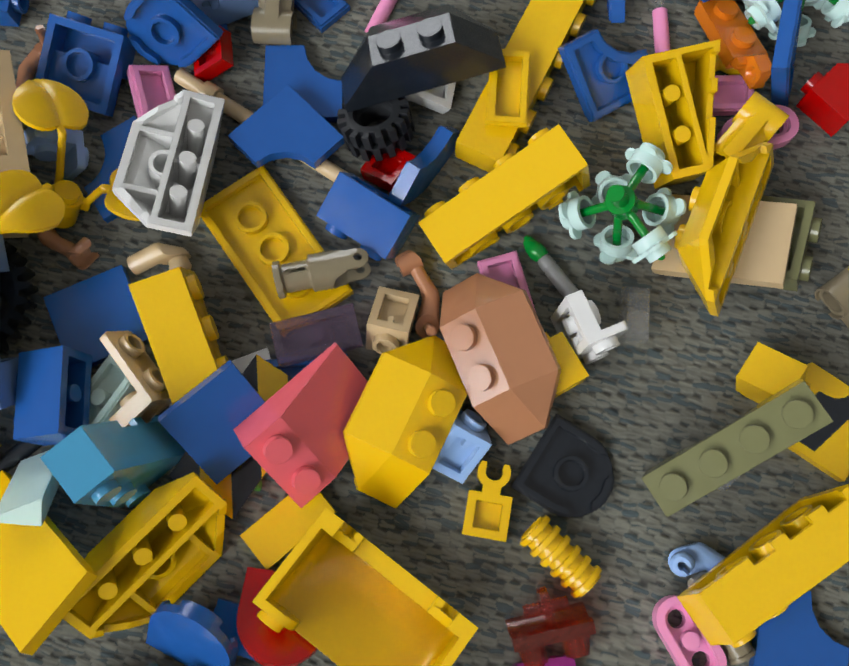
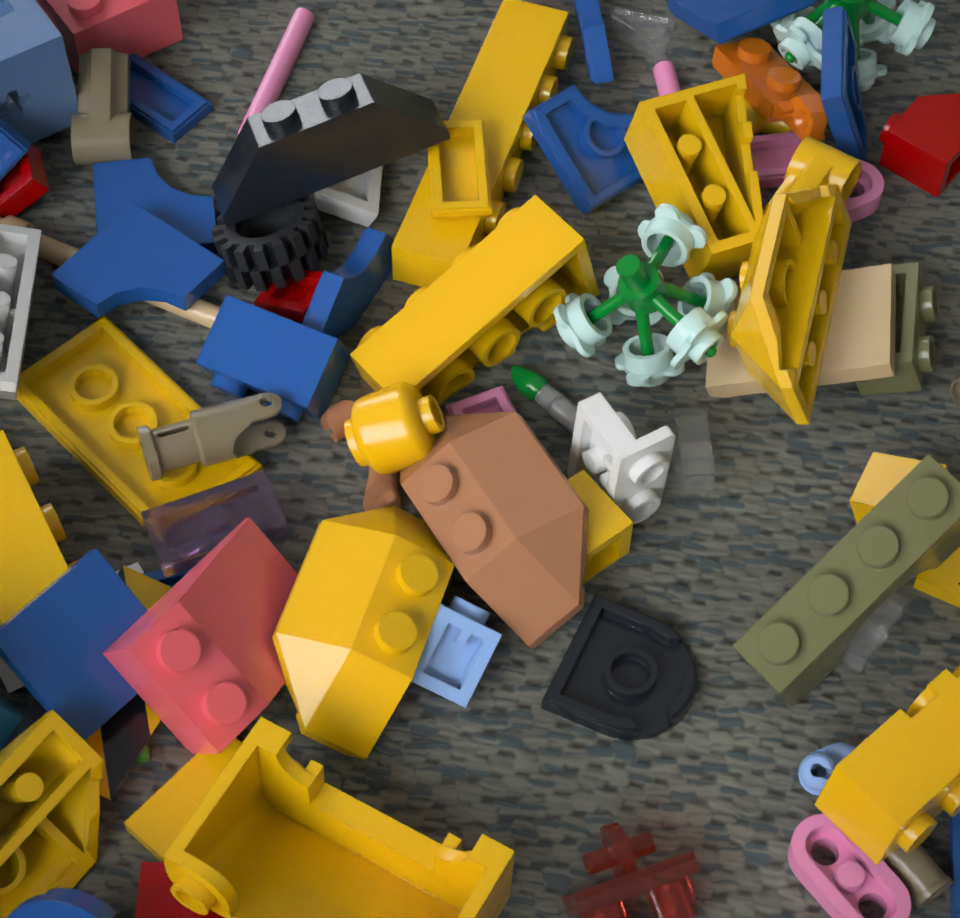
camera: 10 degrees left, 20 degrees down
tan bracket [366,286,420,354] -> none
yellow plate [461,460,513,542] -> none
yellow piece [520,515,602,598] -> none
none -> yellow head [344,382,445,476]

